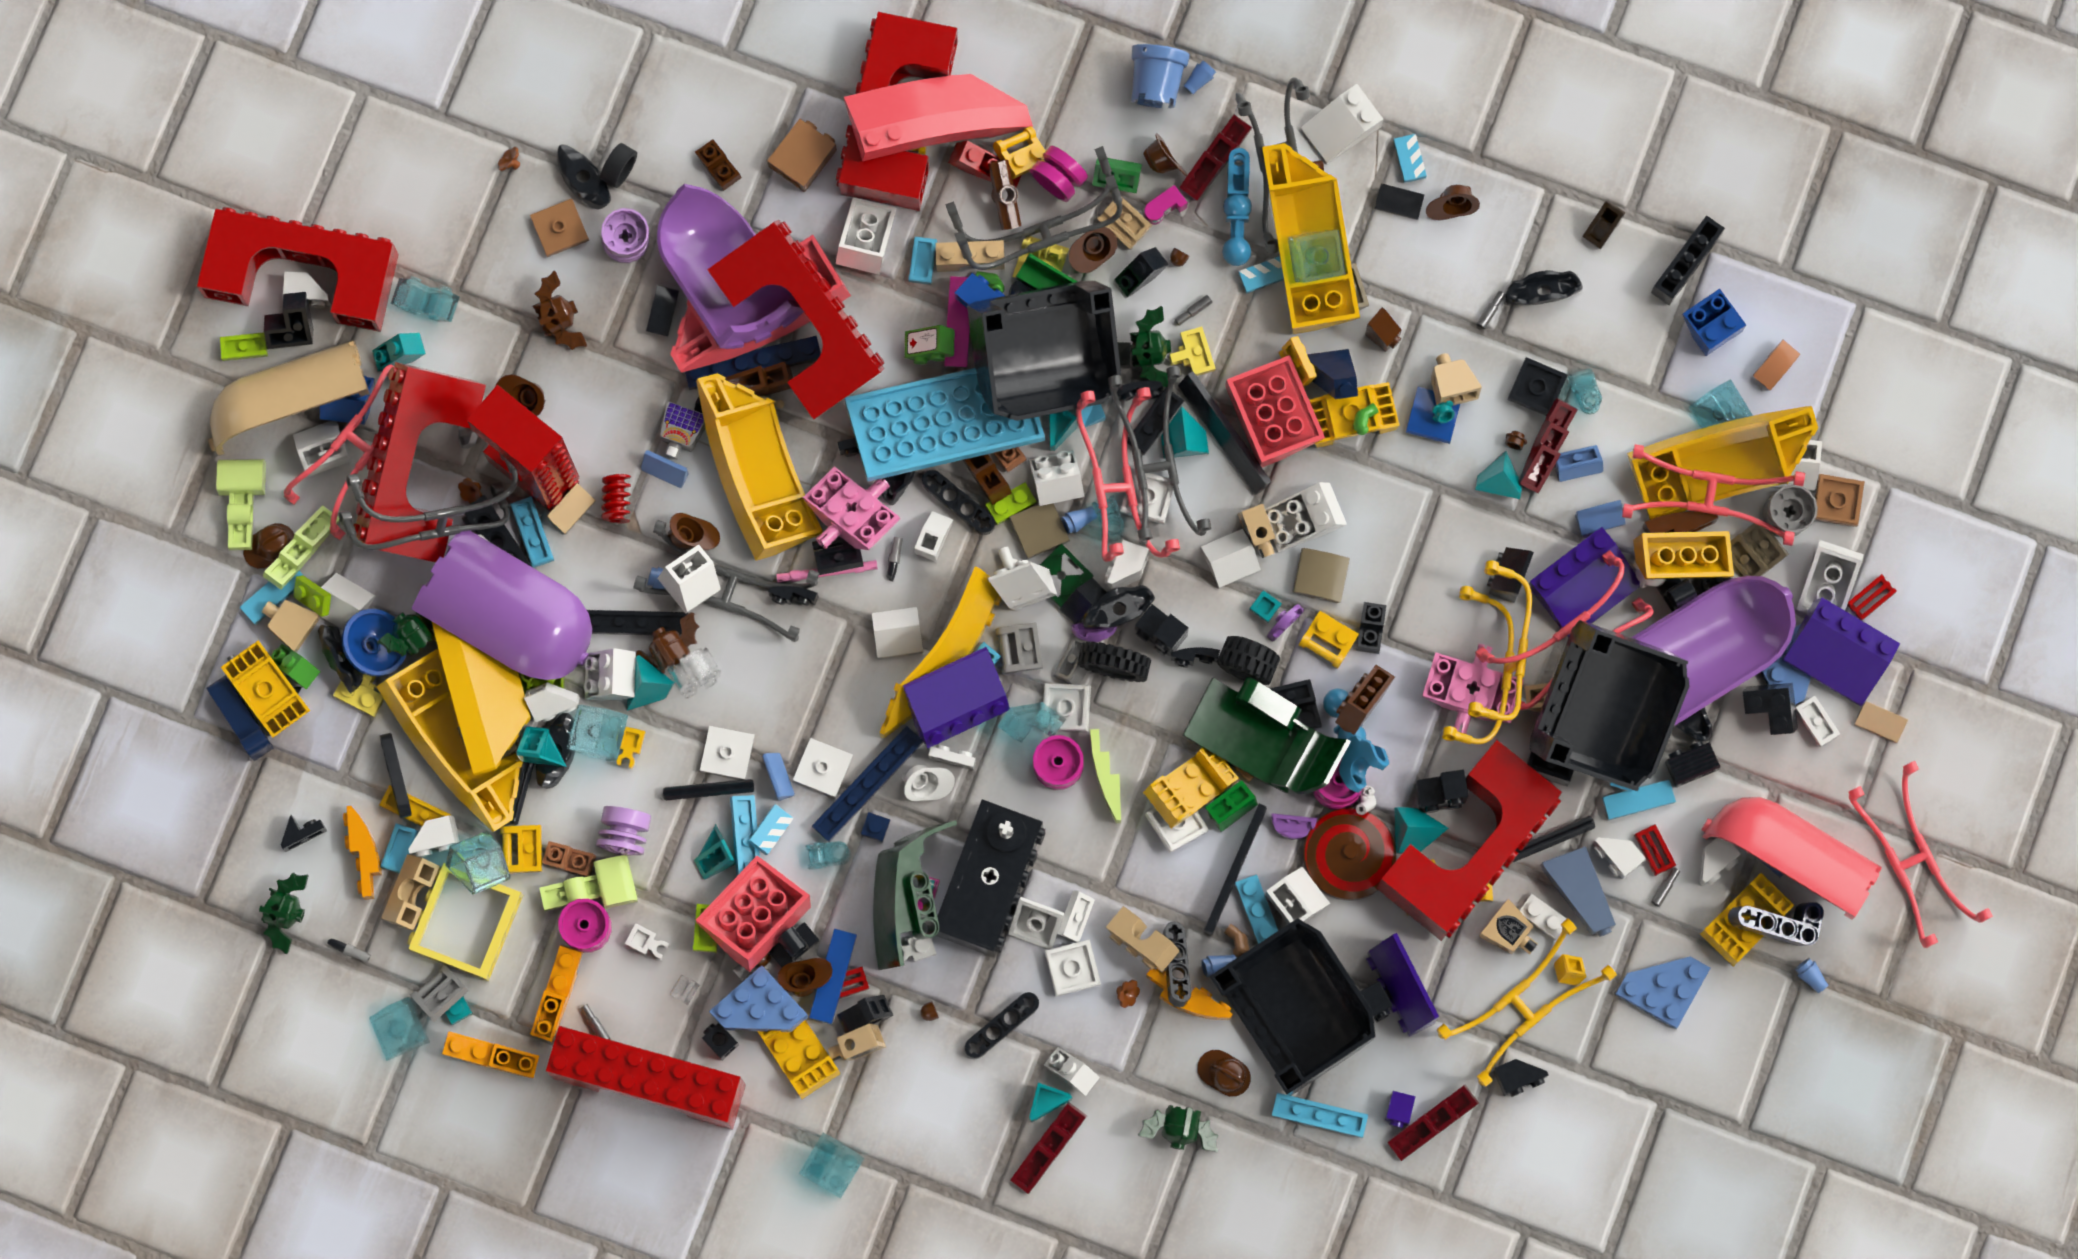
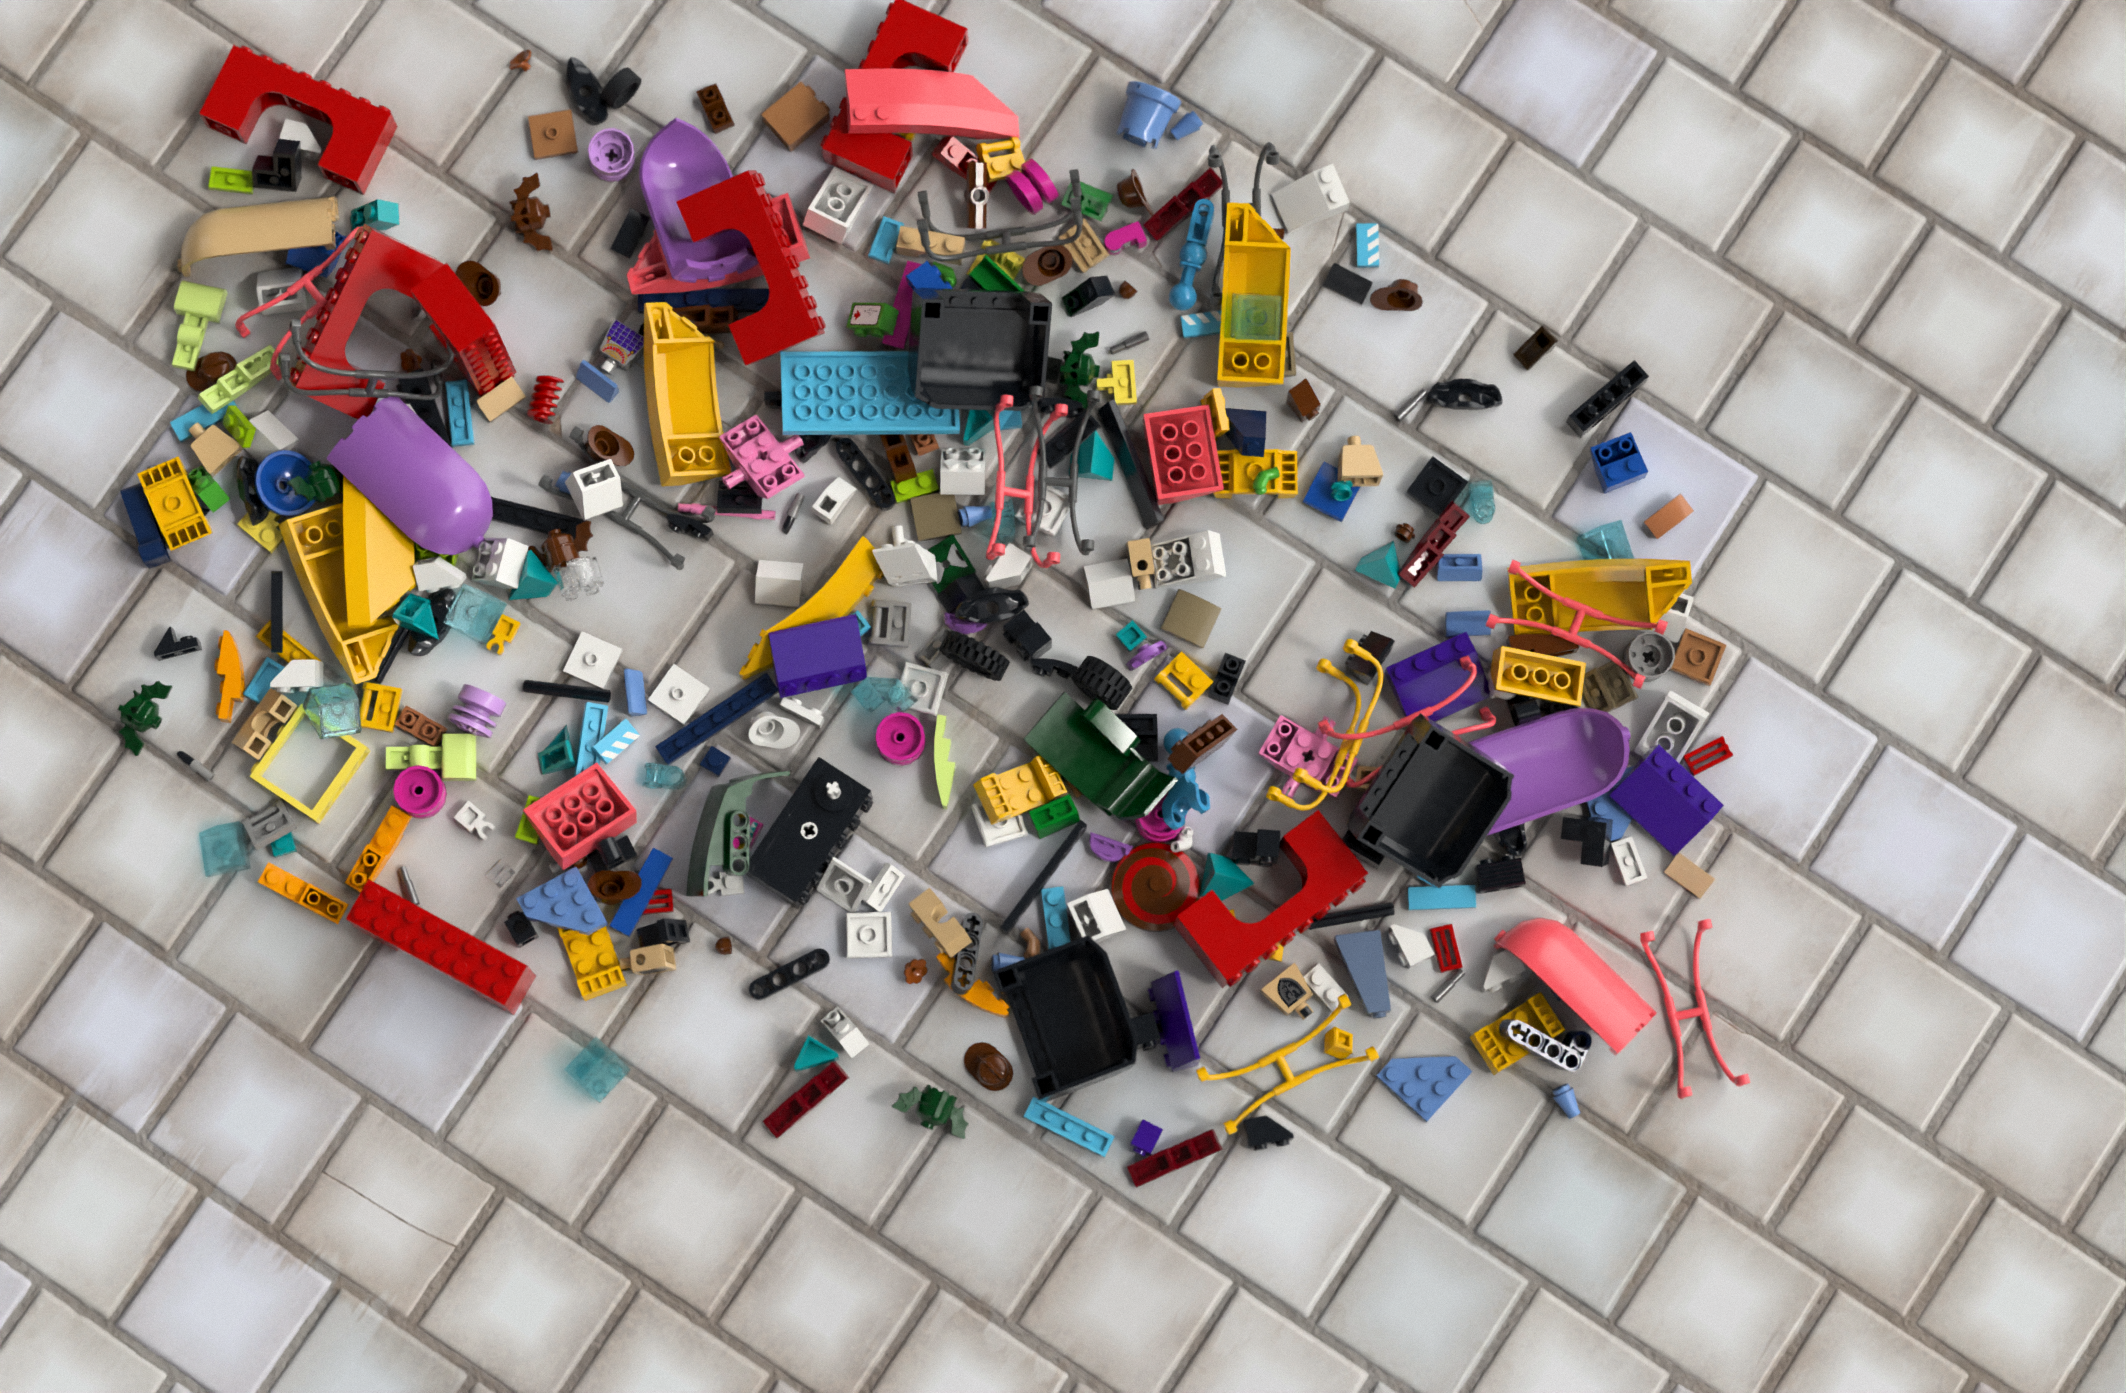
camera: 10 degrees right, 0 degrees up
clear light blue brick [391,276,460,322] -> none

